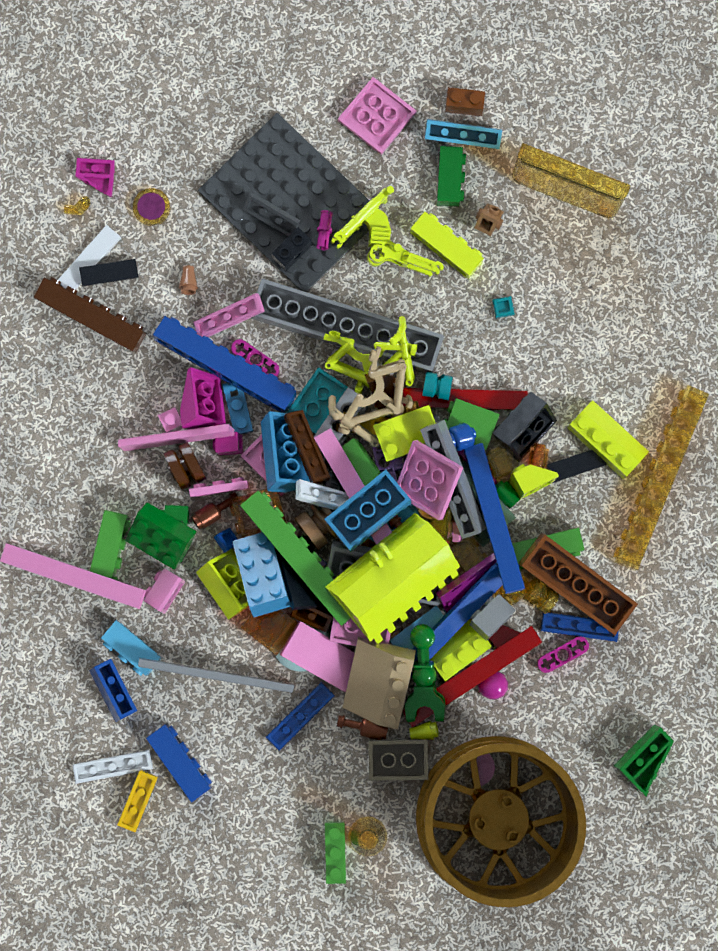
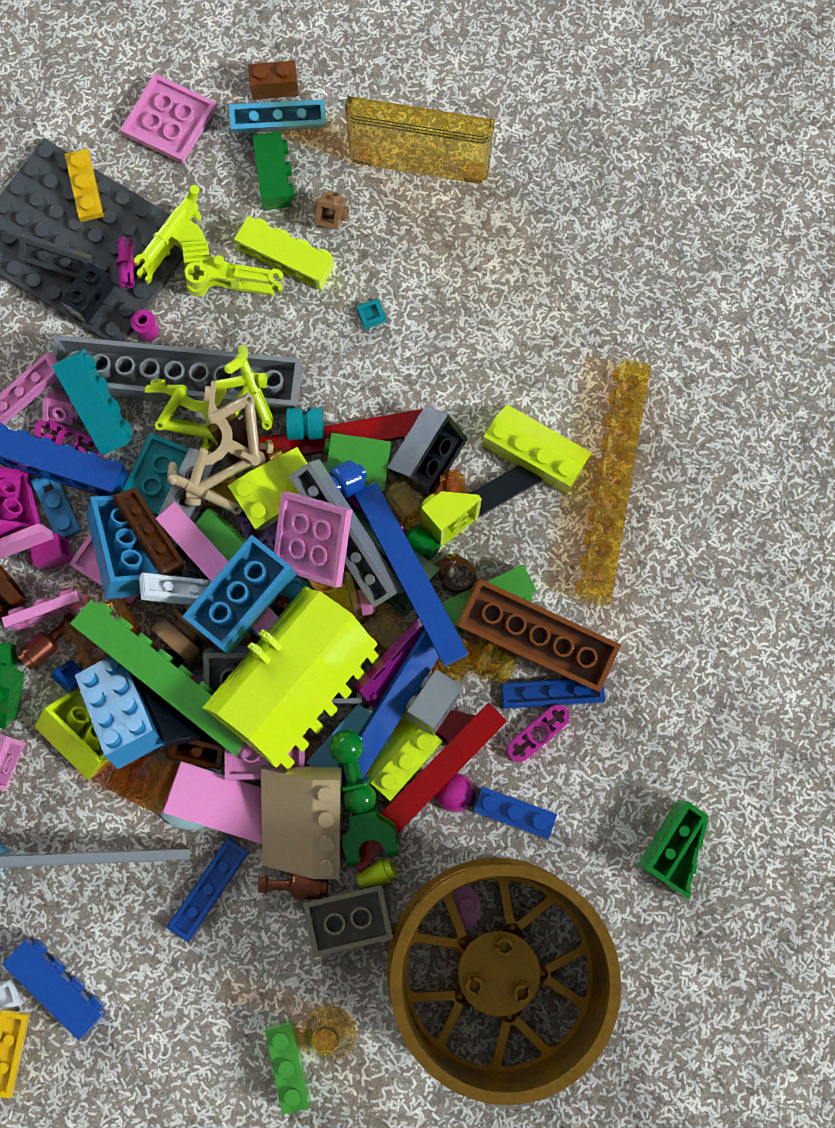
camera: 10 degrees left, 5 degrees down
none -> bright pink brick [42,388,80,425]
none -> teal brick [52,348,133,456]
none -> yellow plate [65,148,104,222]
none -> dark pink brick [131,310,160,341]
none -> reddish brown piece [438,553,476,593]
none -> blue brick [472,787,557,840]

